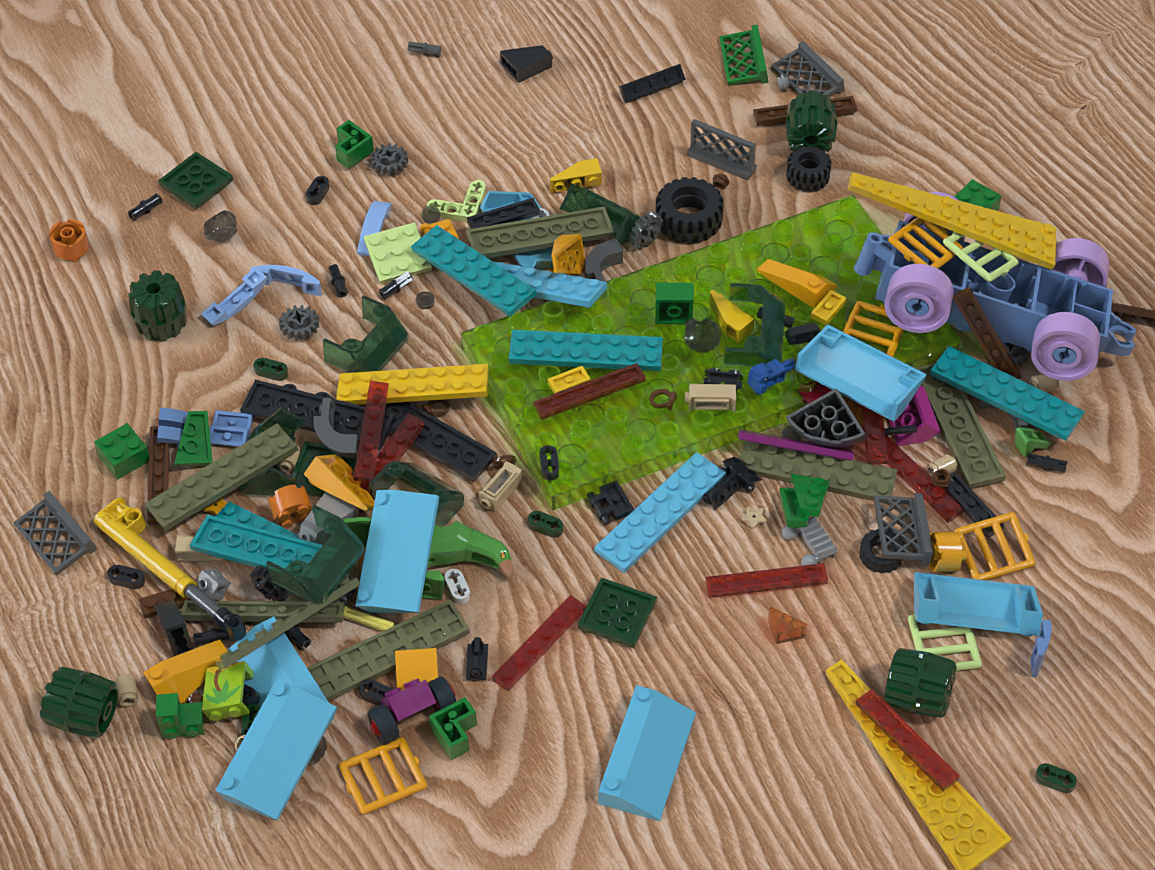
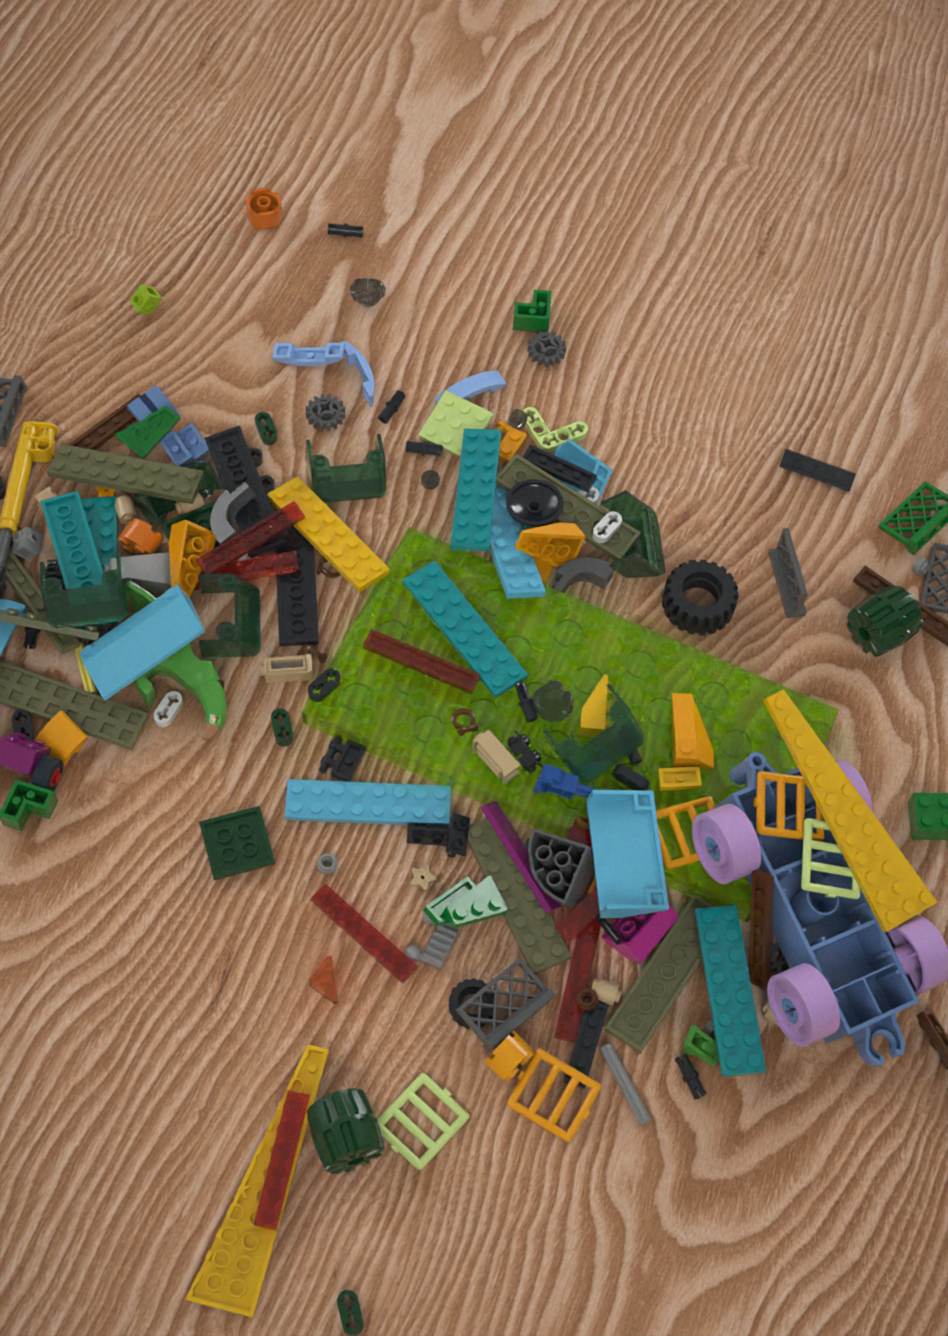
camera: 45 degrees right, 10 degrees up
green brick [94,423,149,480] -> none
dark green wheel [128,270,187,341] -> none
dark green plate [158,152,233,210] -> none
black beam [306,176,330,205] -> none
dark grey axle [408,42,442,56] -> none
black hinge [466,637,488,680] -> none
clear red plate [492,595,586,691] -> none
black slope [500,45,553,83] -> none
yellow plate [548,366,591,397] -> none
yellow slope [550,158,602,193] -> none
medium azure slope [598,685,696,821] -> none
dark grey gear [629,212,664,249] -> none
green brick [655,282,694,325] -> none
reddish brown plate [713,174,730,189] -> none
black tyre [786,146,832,192] -> none
medium azure slope [914,572,1043,636] -> none
medium blue slope [1030,620,1052,677] -> none
none -> tan brick [114,495,138,525]
none -> lime brick [129,284,162,315]
none -> light grey plate [317,854,338,874]
none -> black dish [506,479,564,527]
none -> black axle [515,682,539,723]
none -> white beam [592,511,622,543]
none -> light grey axle [600,1044,651,1125]

